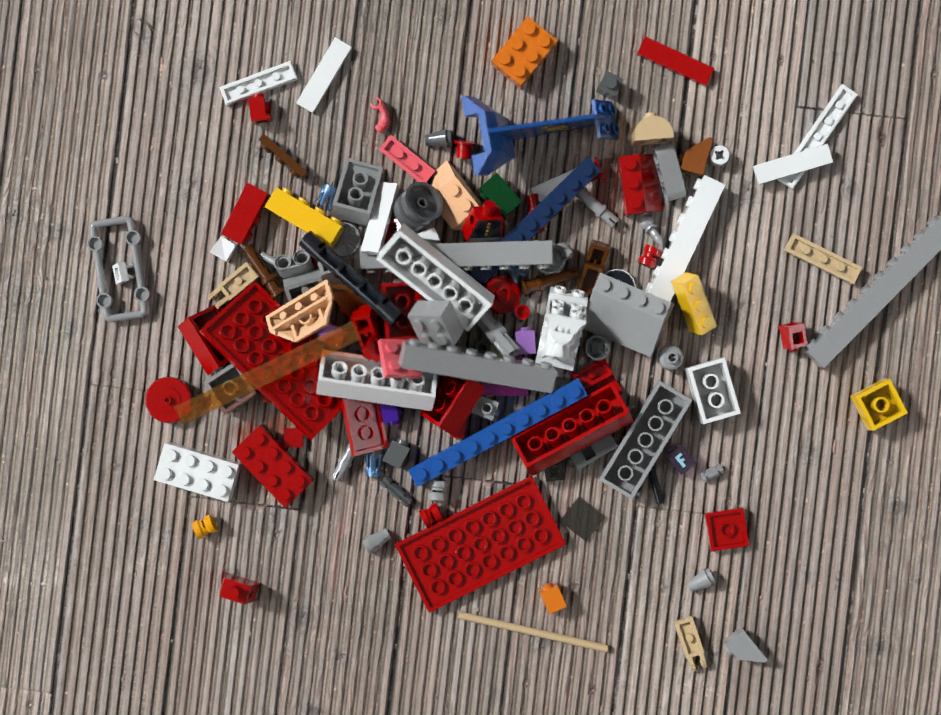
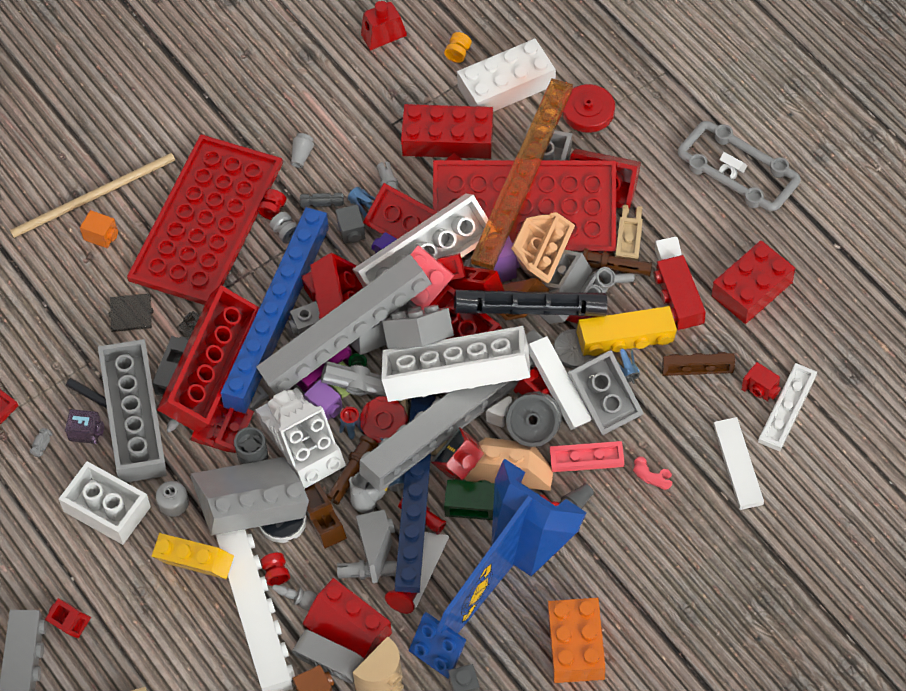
camera: 135 degrees right, 30 degrees down
none -> light grey slope [356,509,395,583]
none -> red brick [711,240,795,324]

